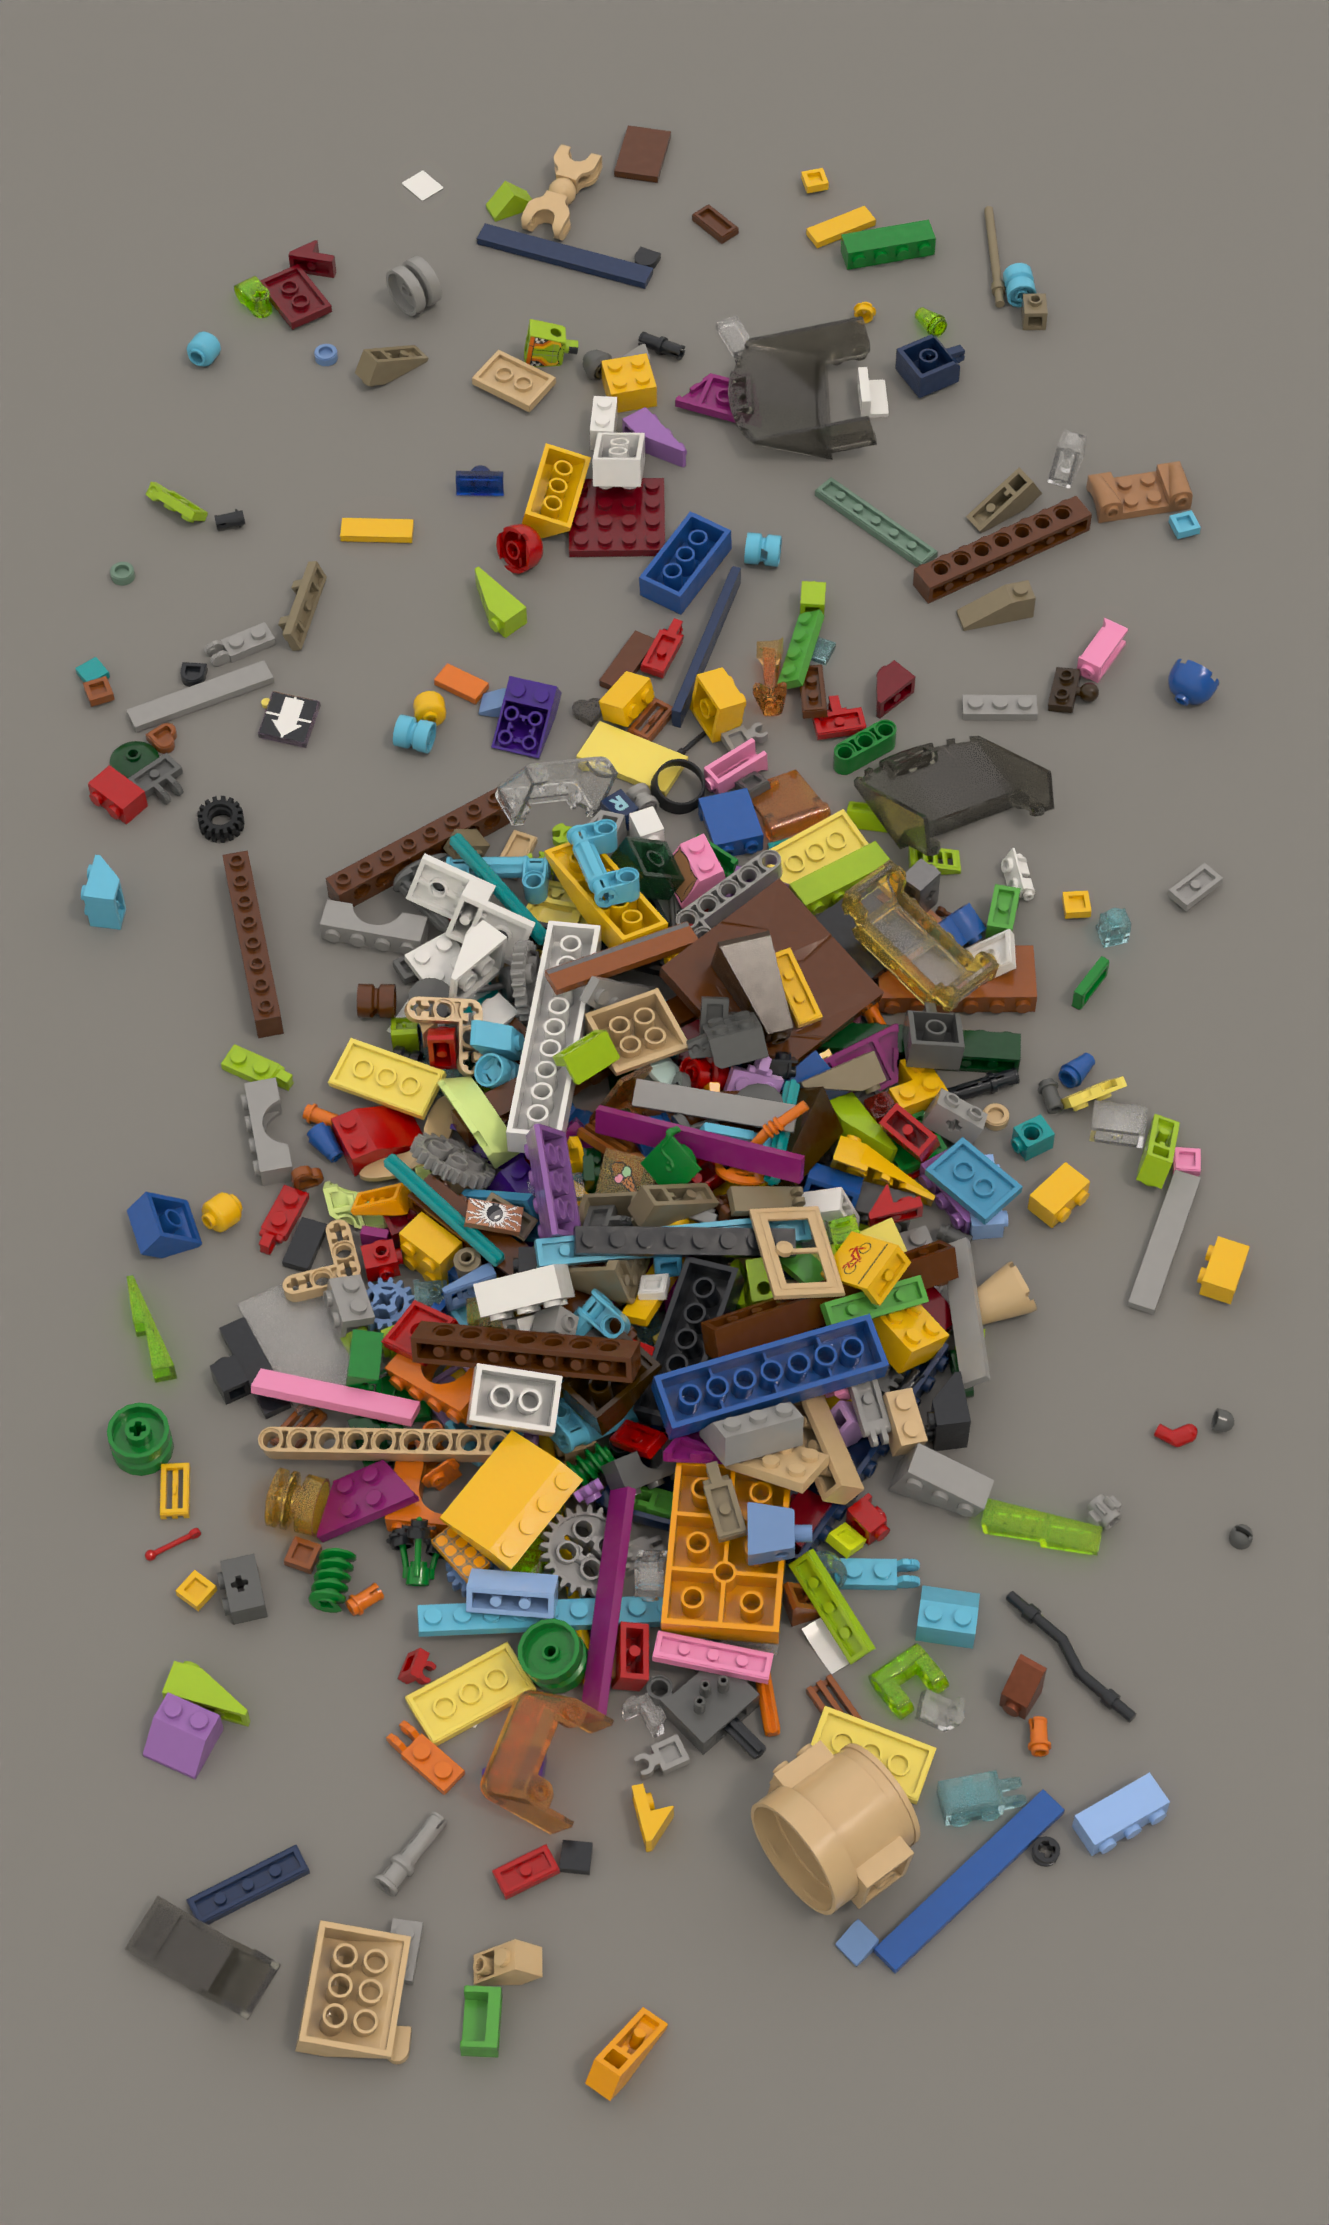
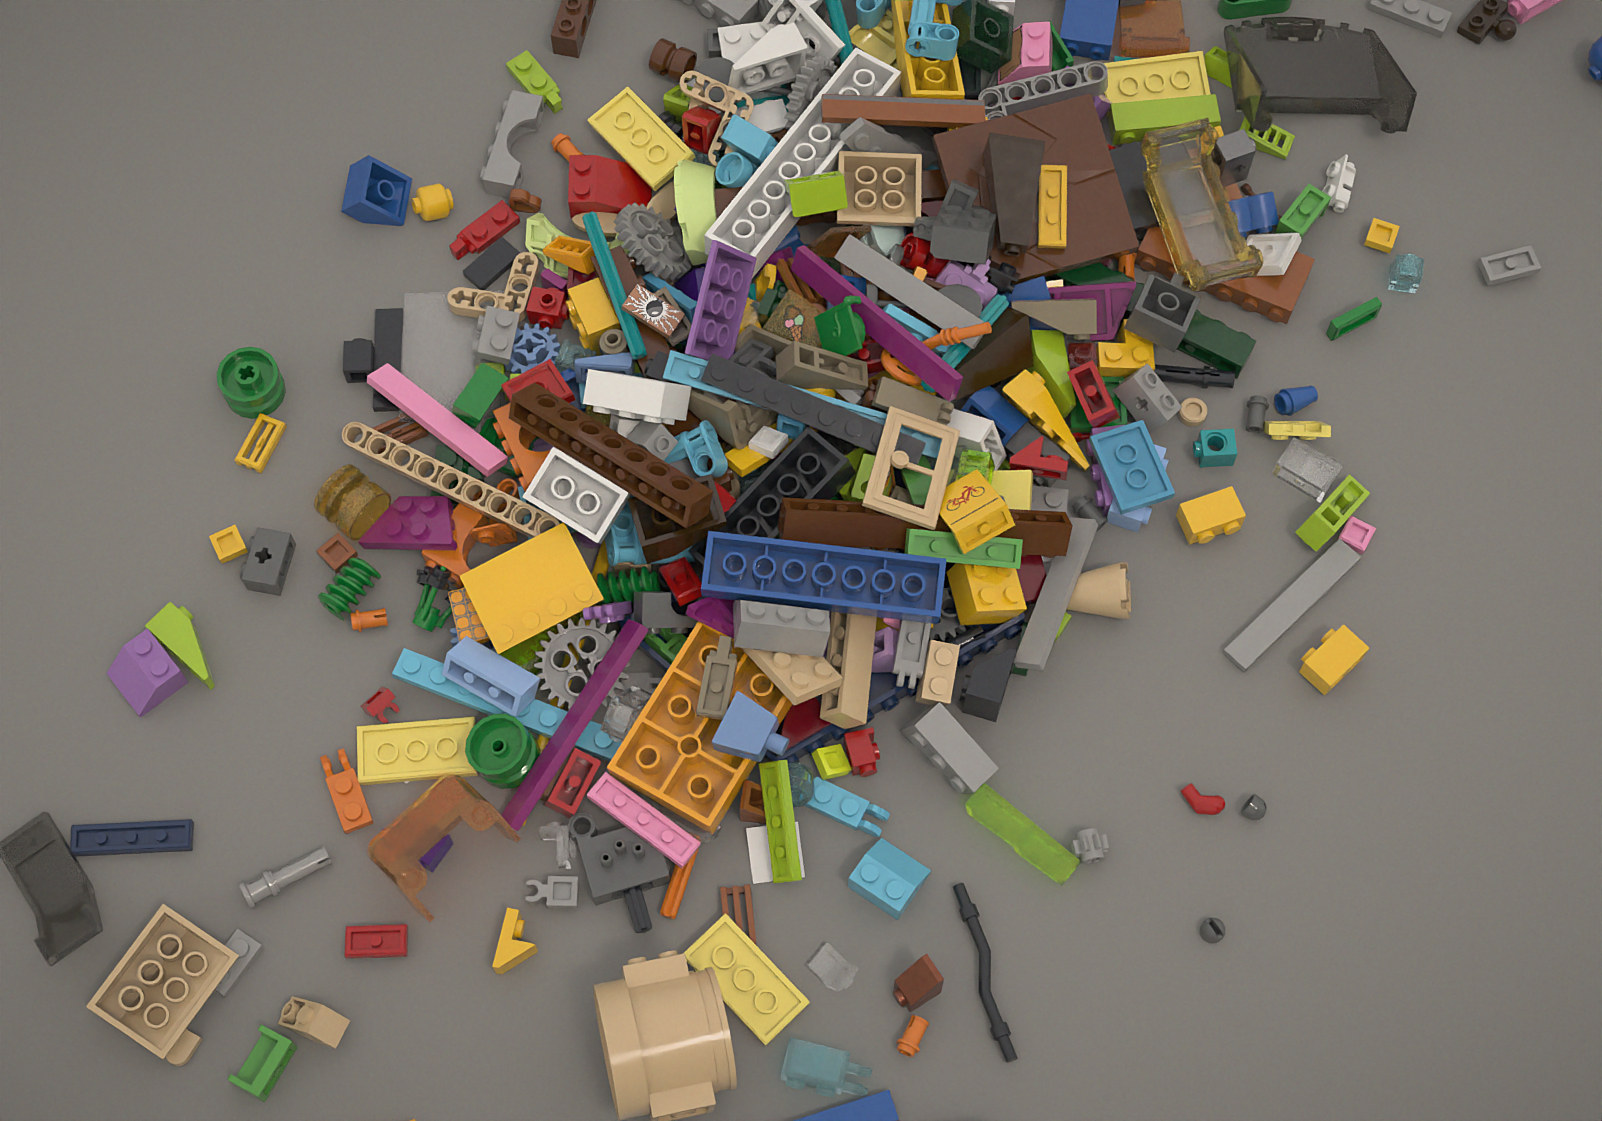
camera: 25 degrees right, 10 degrees up
clear neon green slope [126,1275,177,1383] -> none
red hinge [145,1528,201,1561] -> none
blue cone [307,1122,344,1163] -> none
black tile [559,1840,593,1875] -> none
clear neon green connector [868,1643,949,1720] -> none

